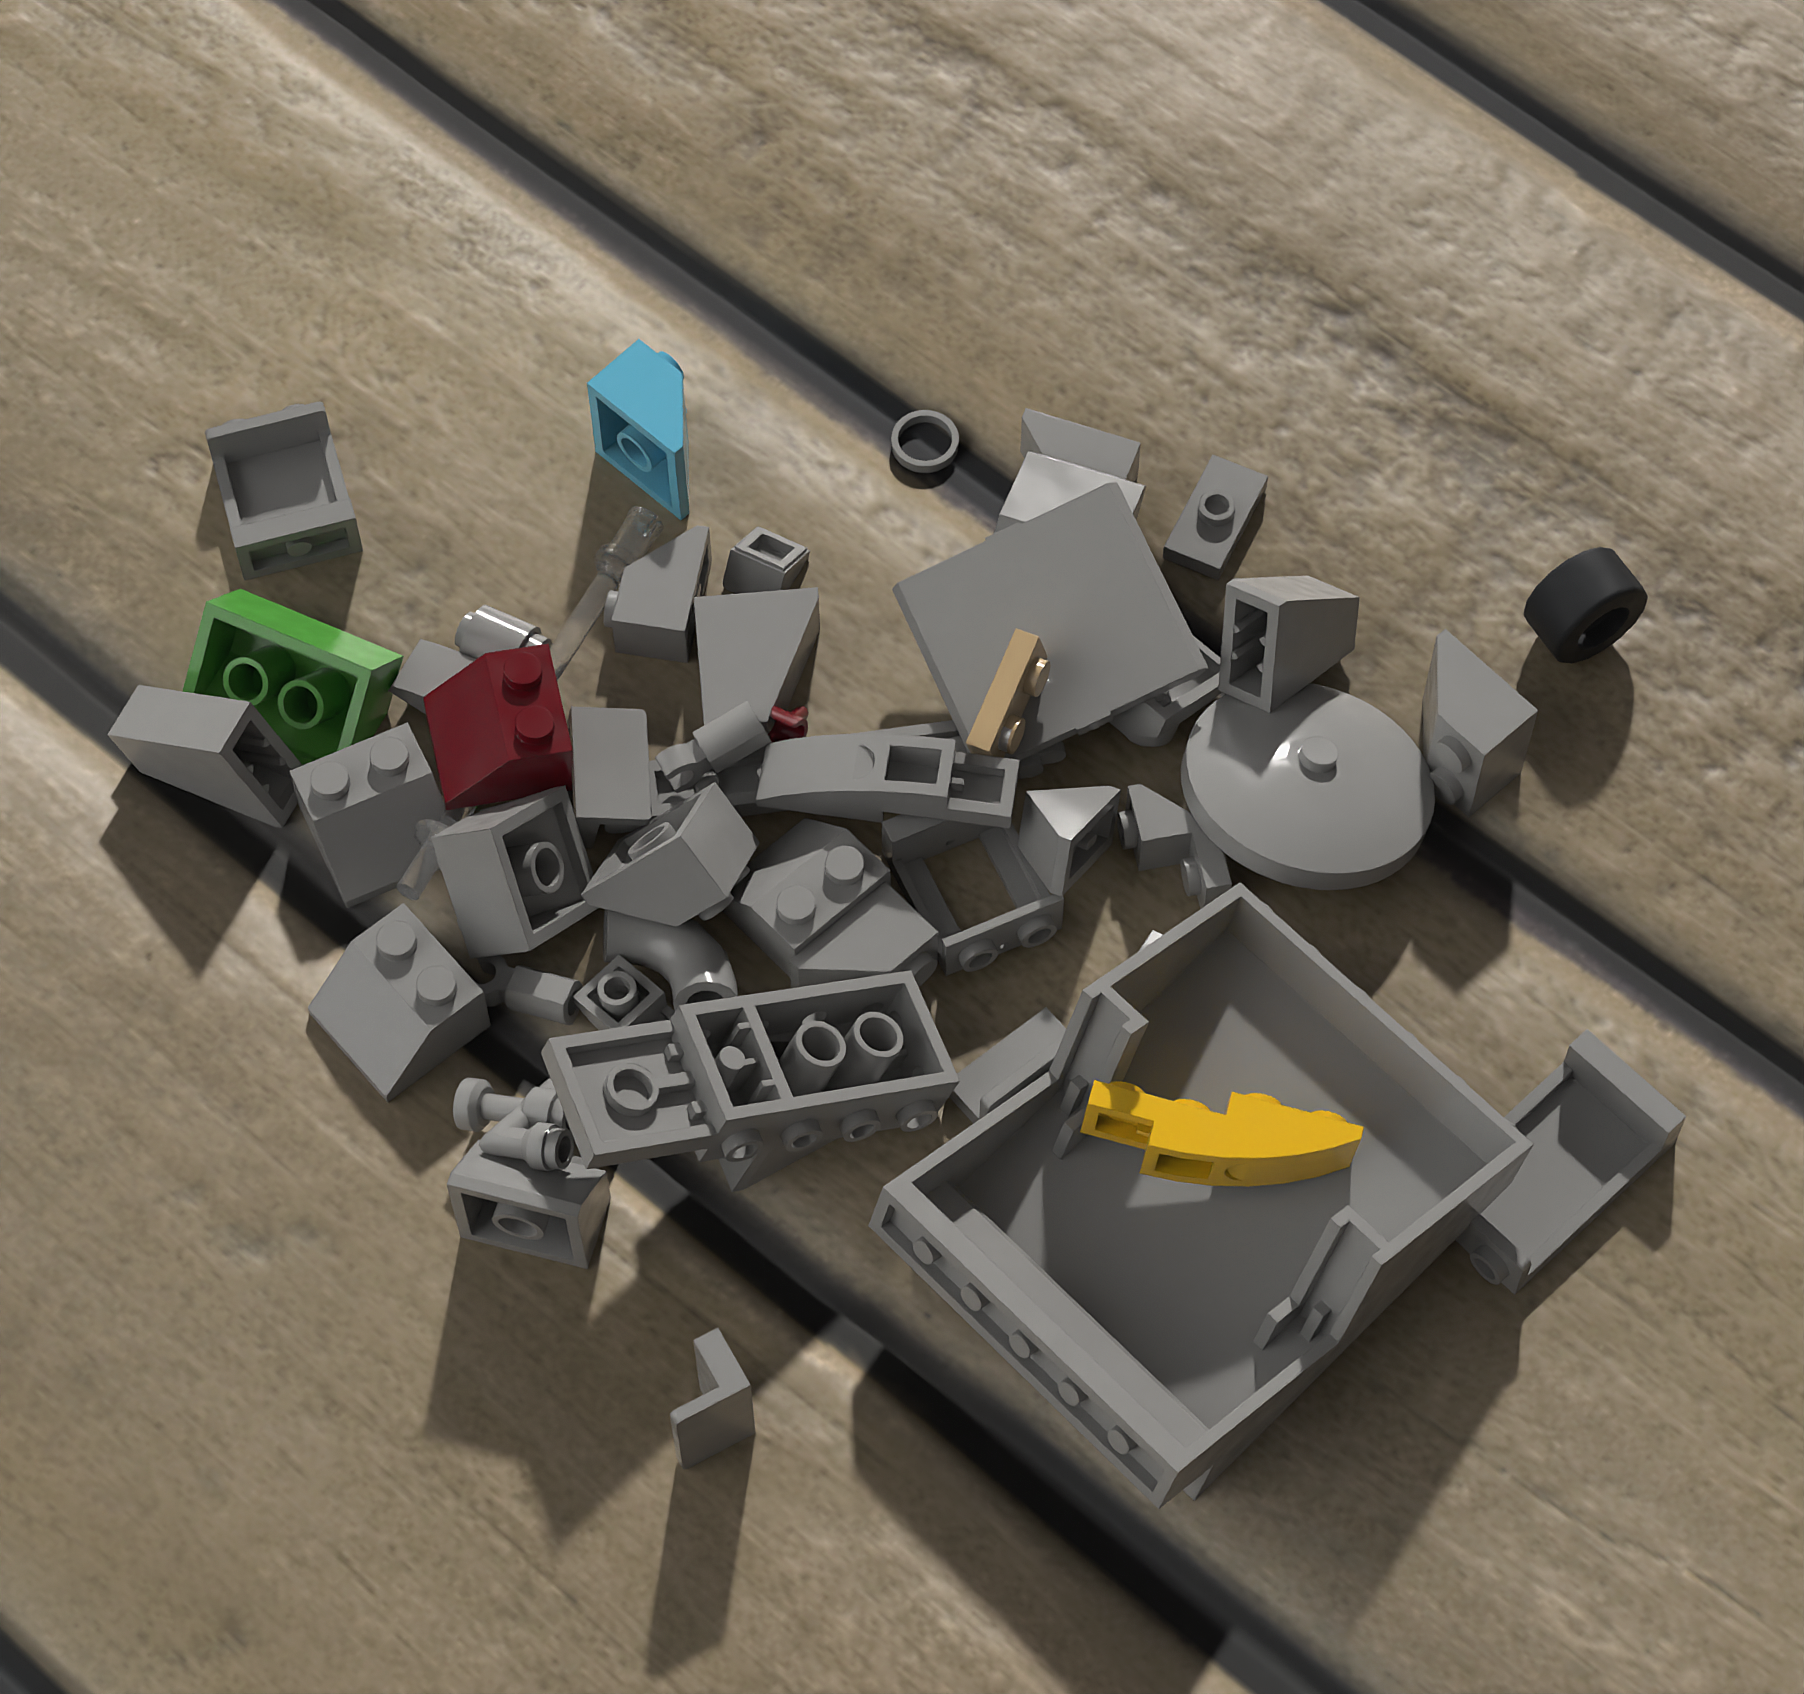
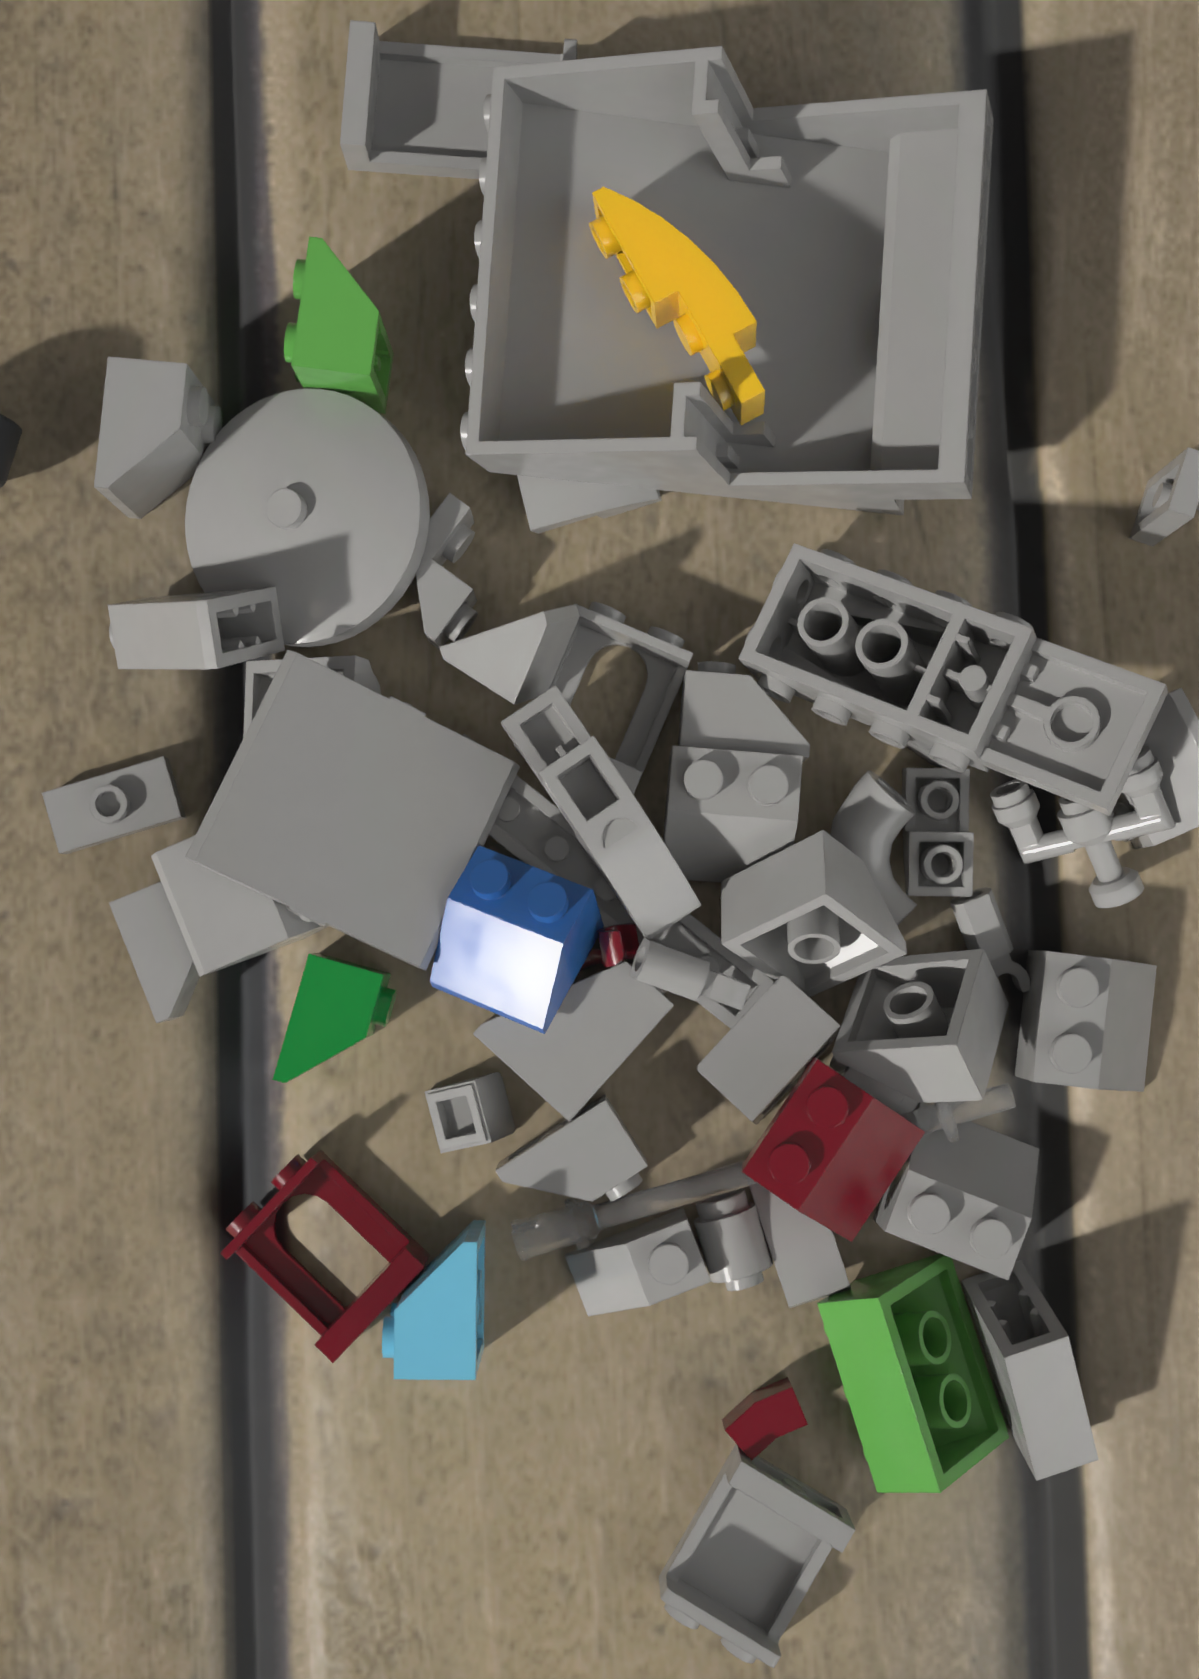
camera: 135 degrees left, 25 degrees up
light grey piece [891,410,959,473] -> none
light grey panel [949,1007,1066,1124] -> none
tan piece [966,628,1051,758] -> none
none -> dark red panel [220,1150,430,1363]
none -> green slope [272,953,397,1083]
none -> bright green slope [284,236,394,414]
none -> slope [430,845,604,1034]
none -> light grey slope [565,1208,711,1316]
none -> dark red piece [722,1377,808,1461]

